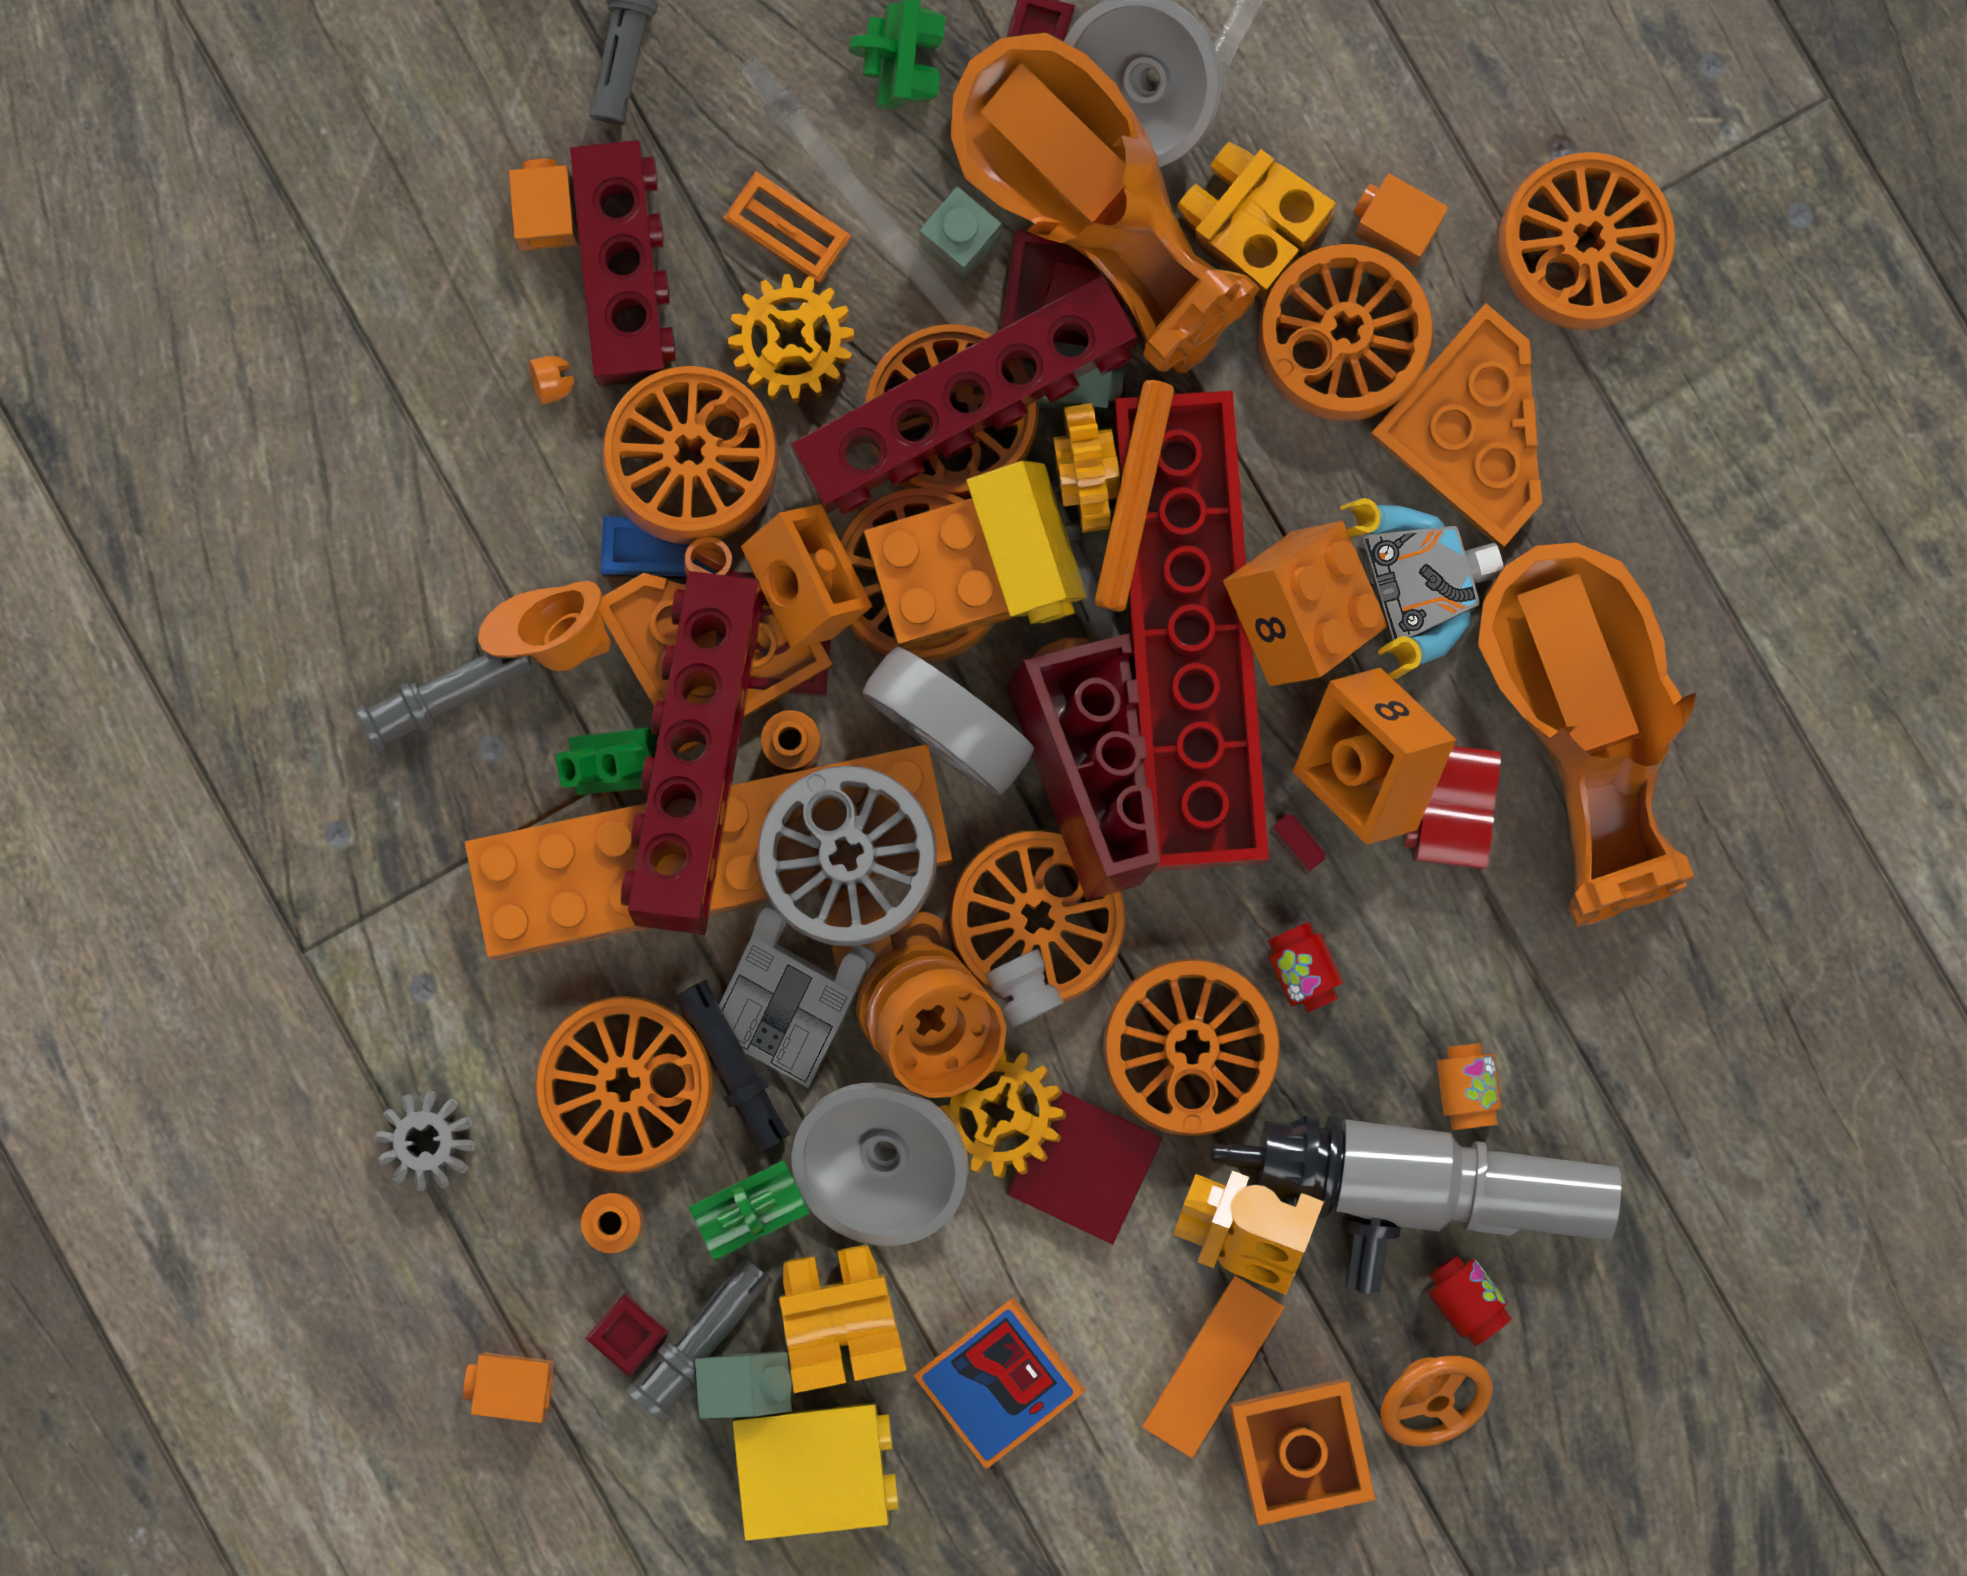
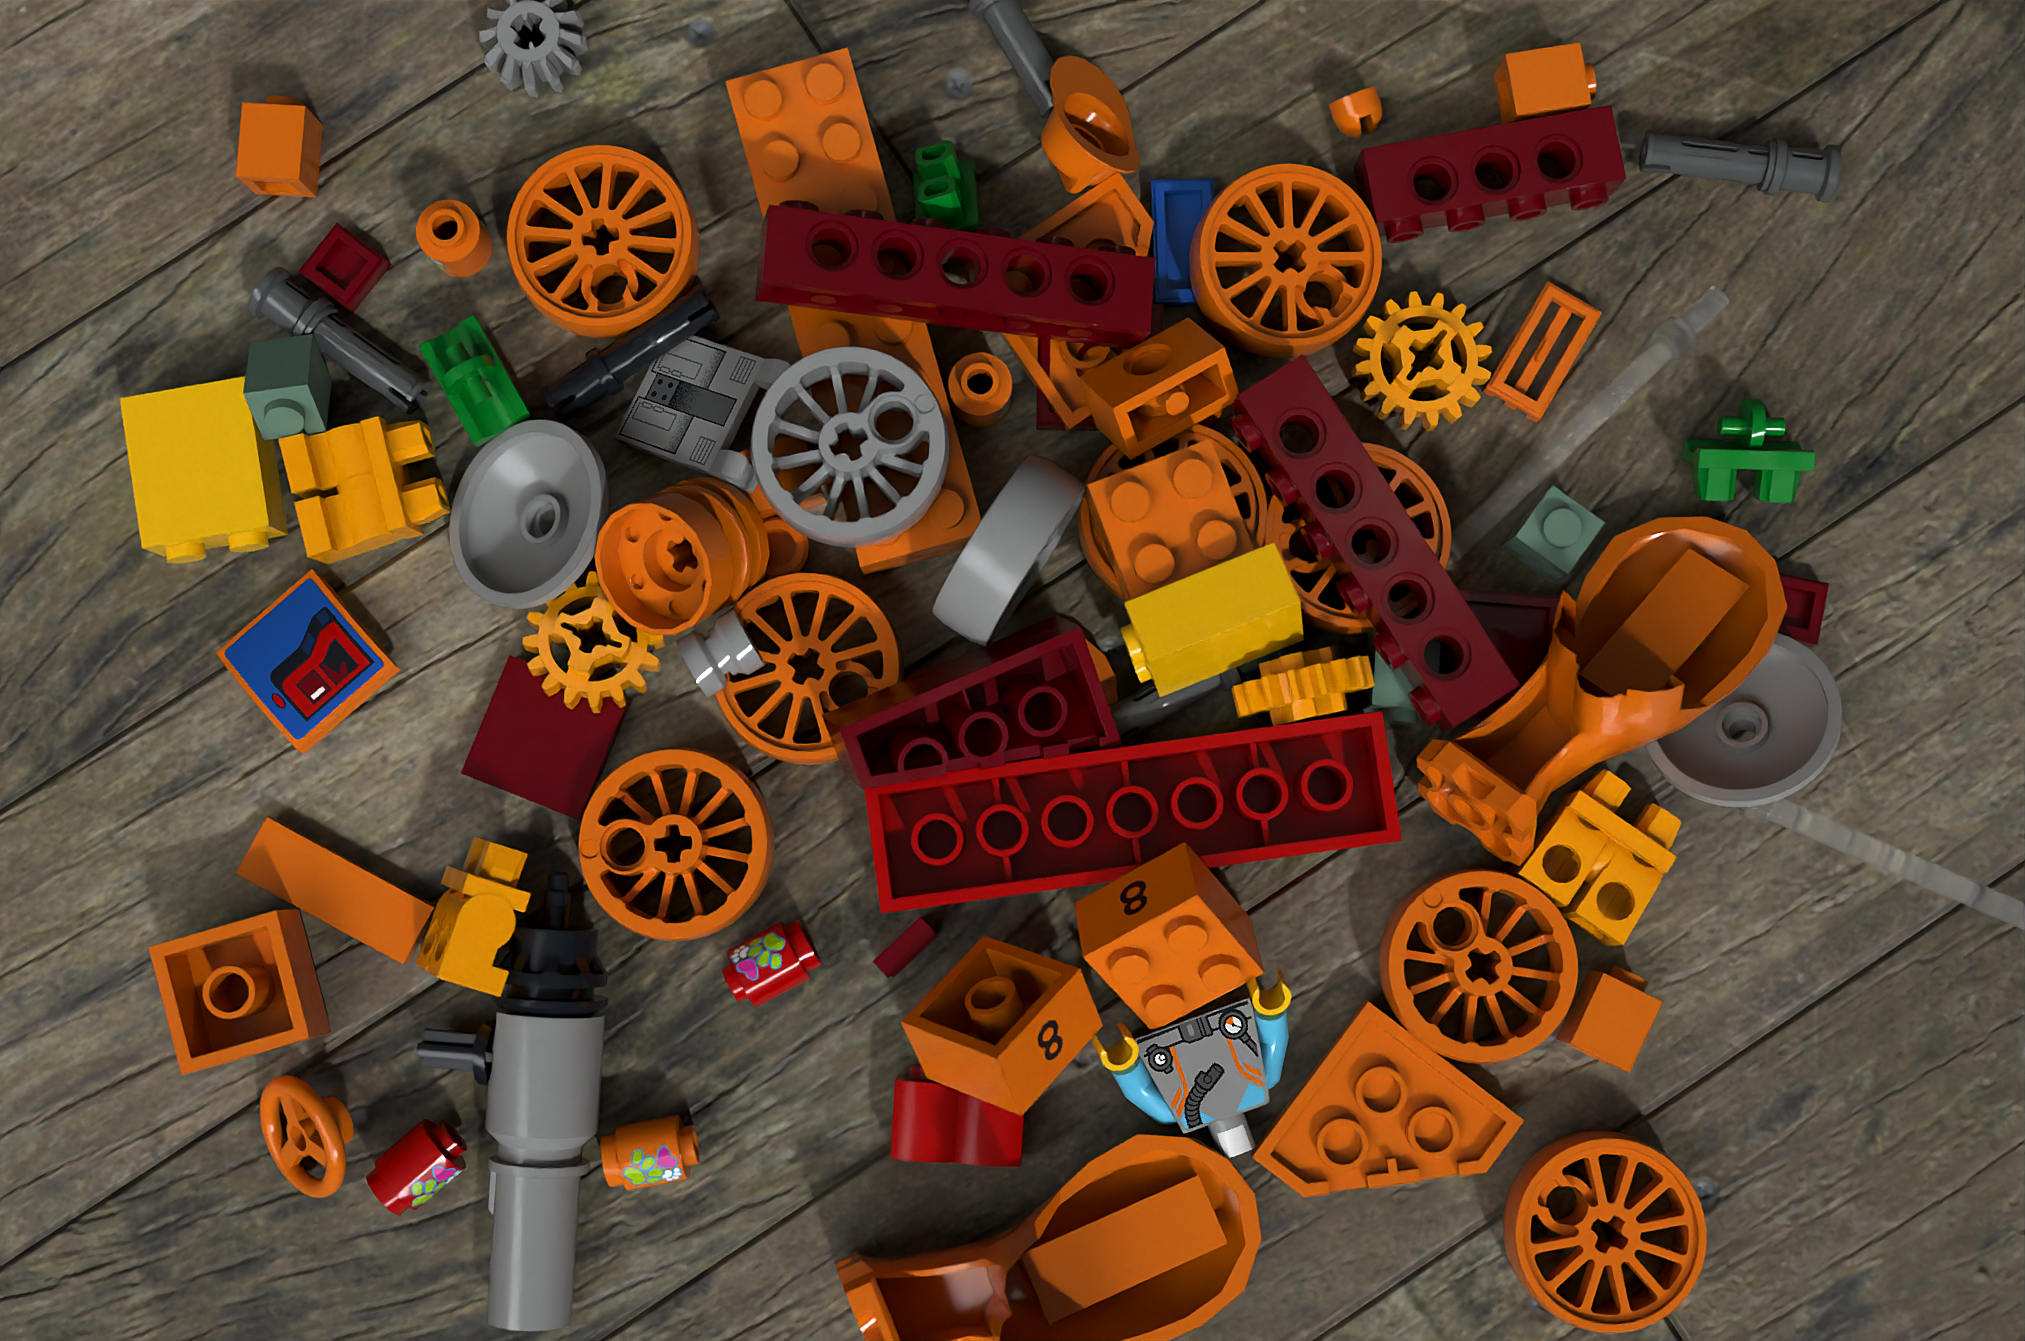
camera: 85 degrees right, 0 degrees up
orange hinge [684,537,732,576] -> none
orange axle [1095,380,1174,611] -> none

